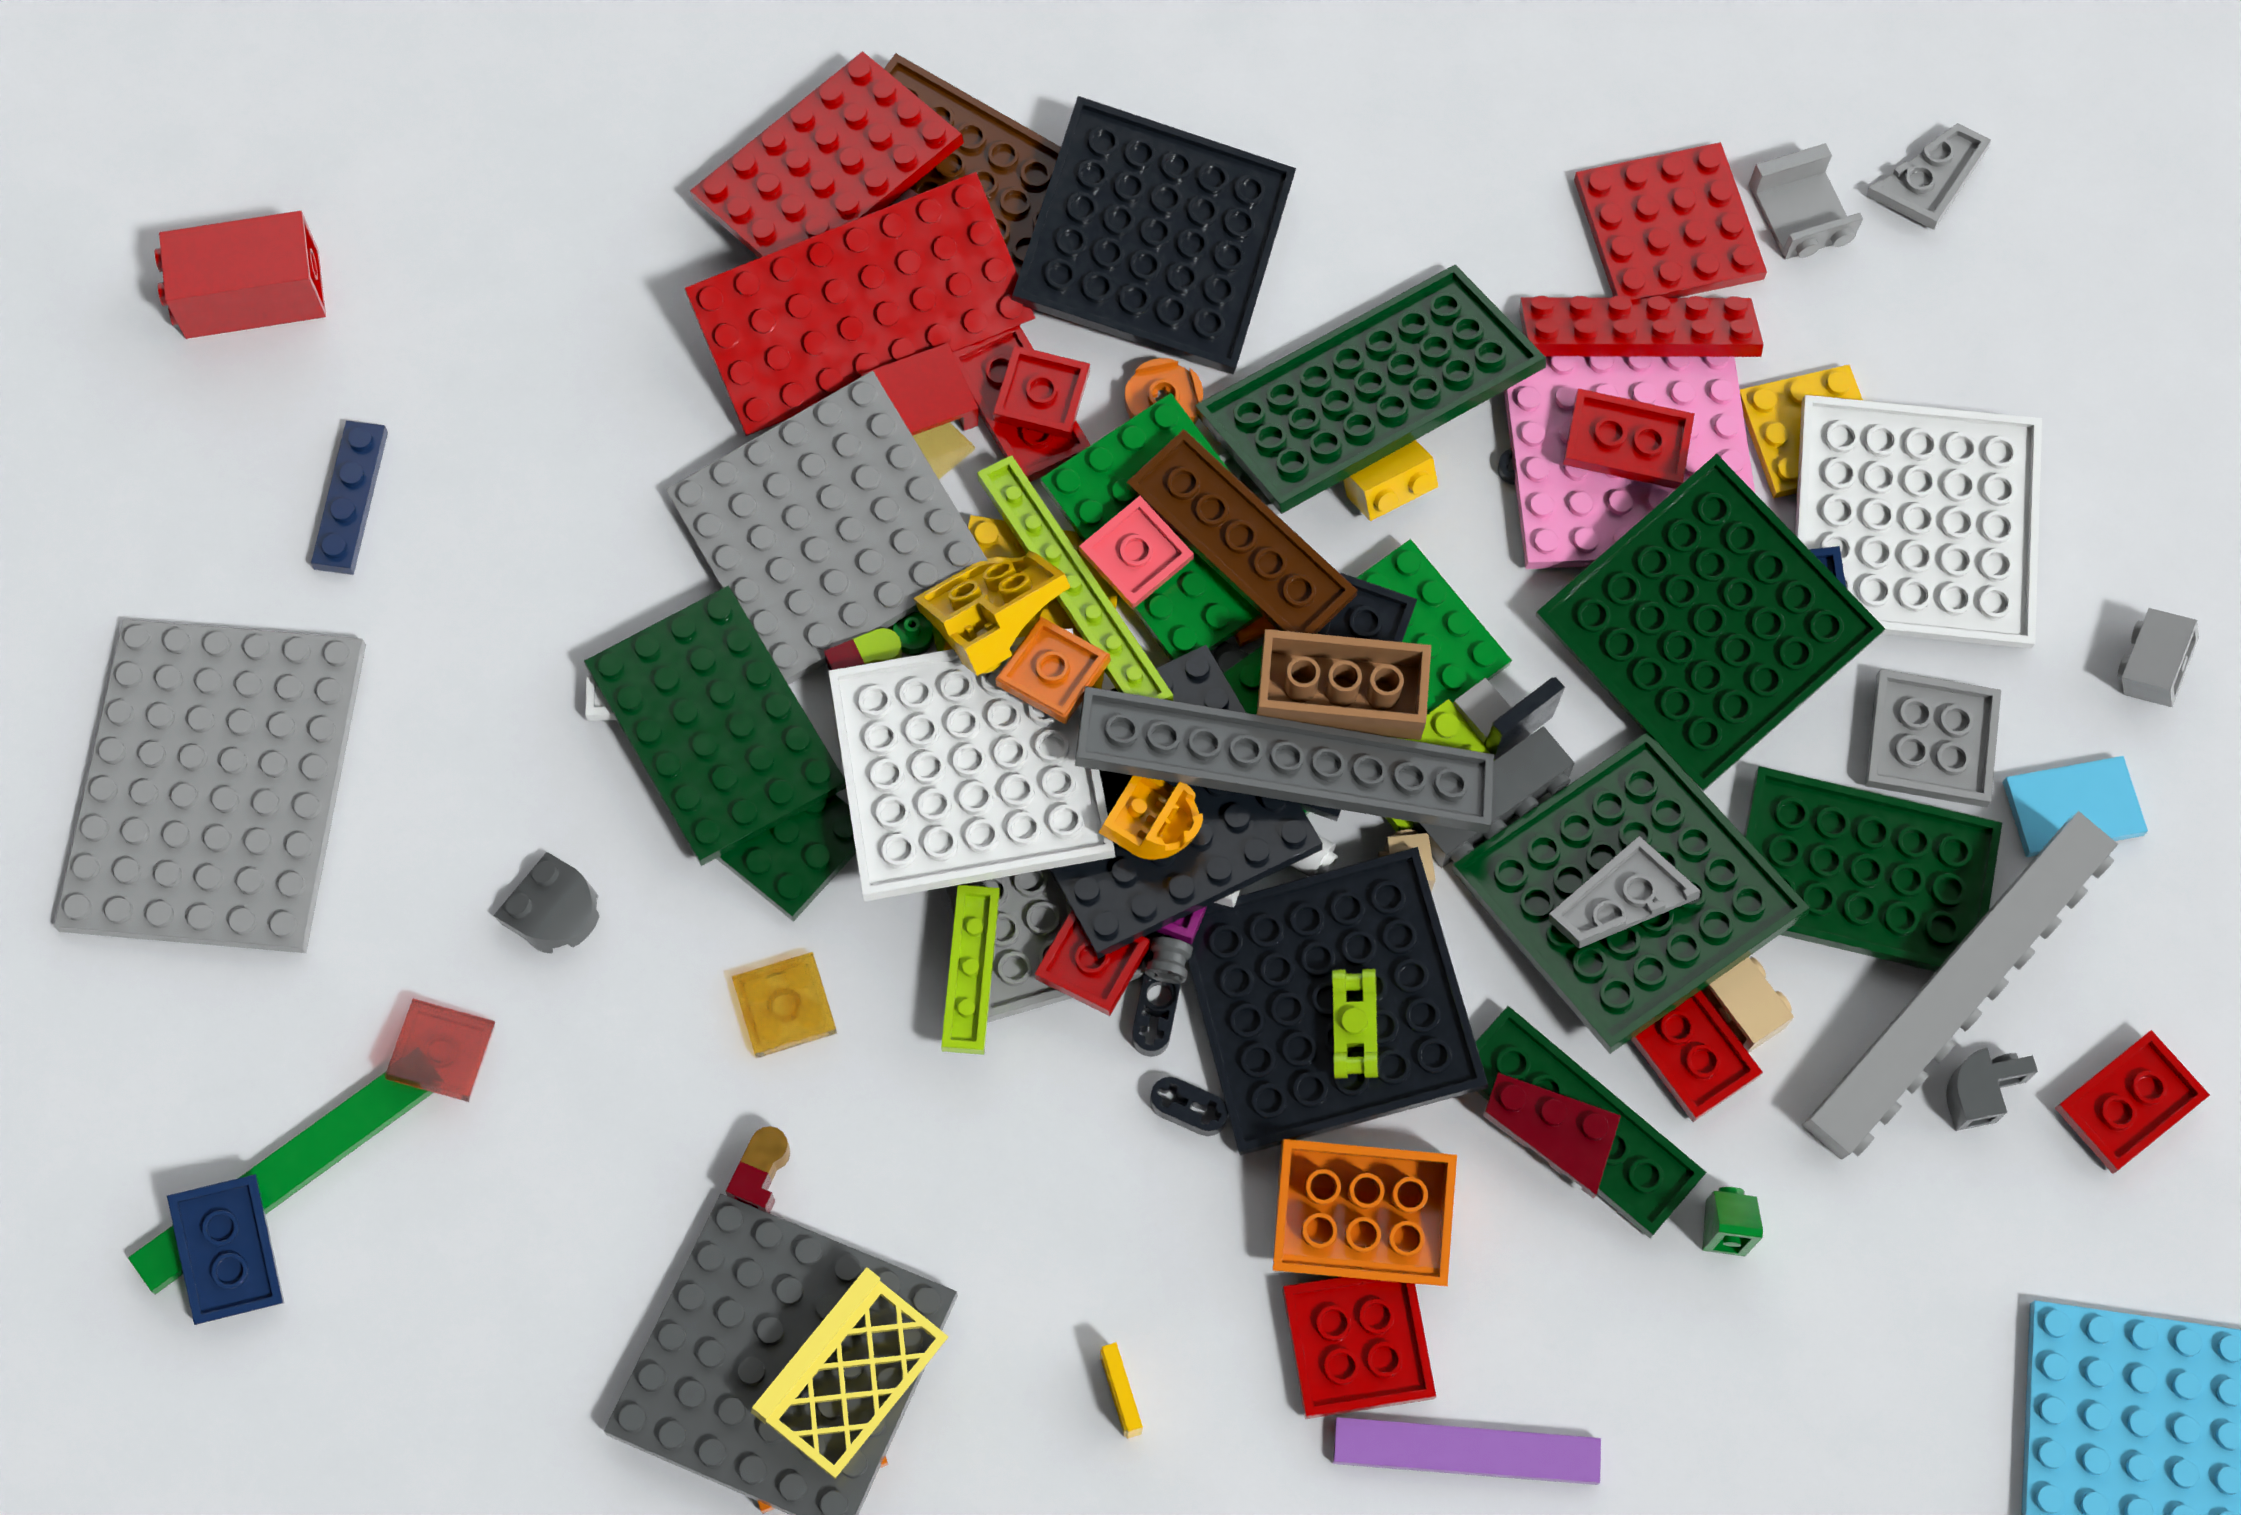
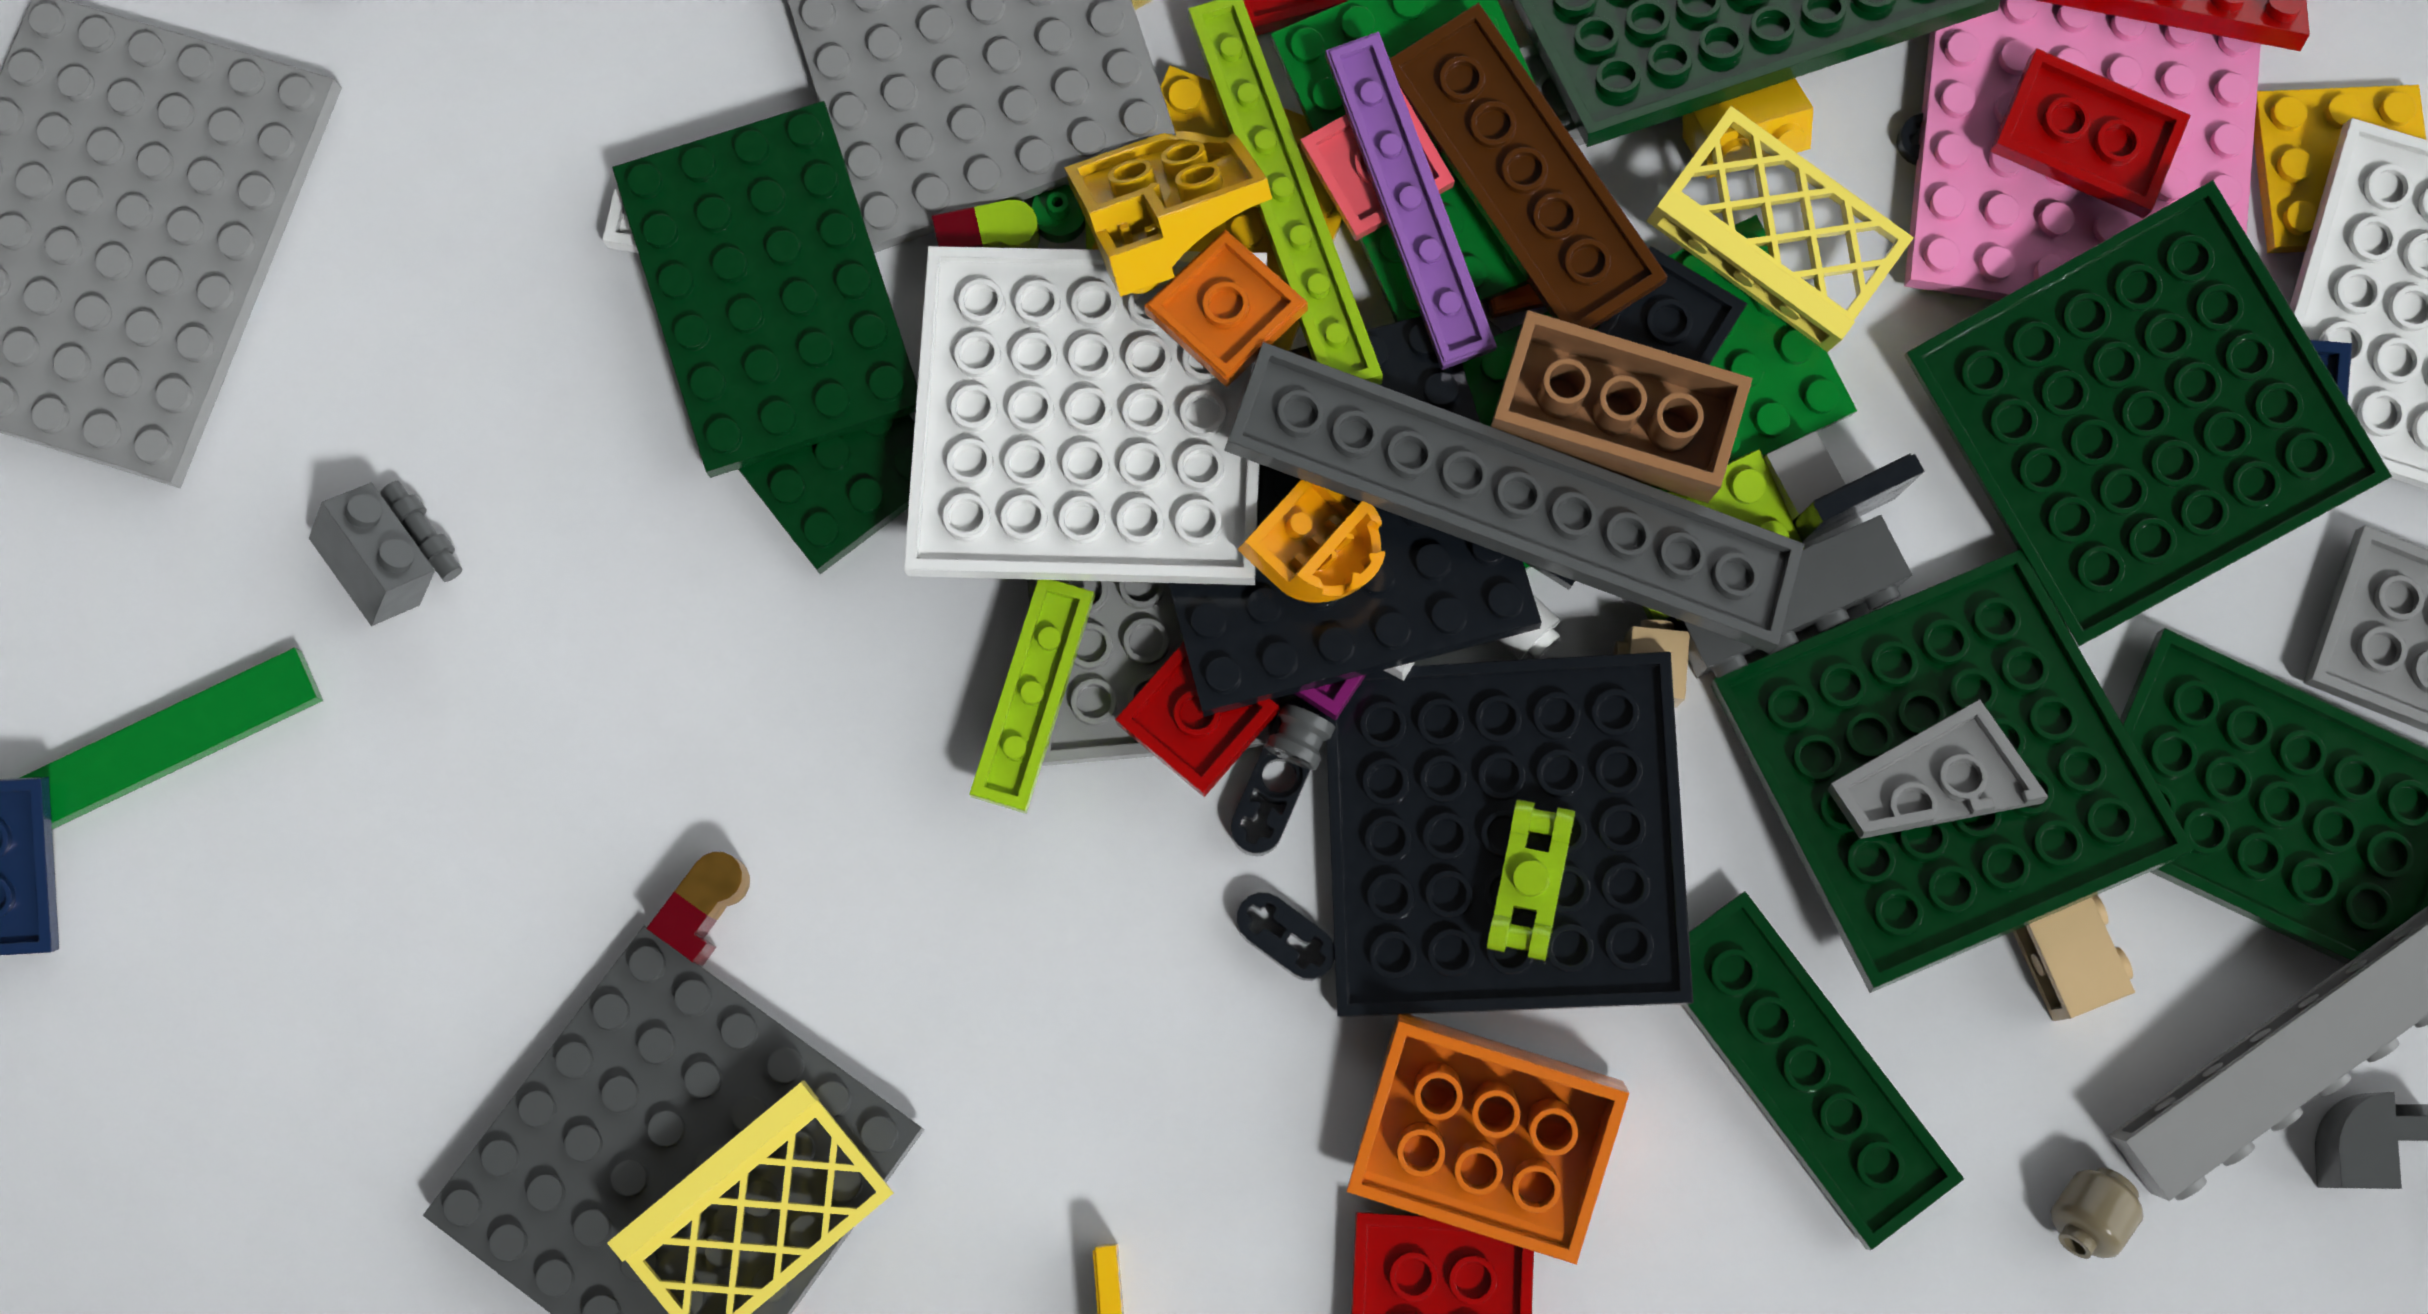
camera: 15 degrees right, 10 degrees up
clear red tile [386,998,495,1102] -> none
dark grey slope [493,852,599,953] -> none
clear yellow plate [732,952,837,1058] -> none
dark red wing [1483,1073,1621,1199] -> none
red plate [1631,991,1763,1122] -> none
green slope [1702,1187,1763,1257] -> none
none -> dark grey brick [309,481,463,626]
none -> medium lavender tile [1325,32,1497,370]
none -> light yellow fence [1646,106,1914,352]
none -> dark tan head [2050,1168,2144,1259]

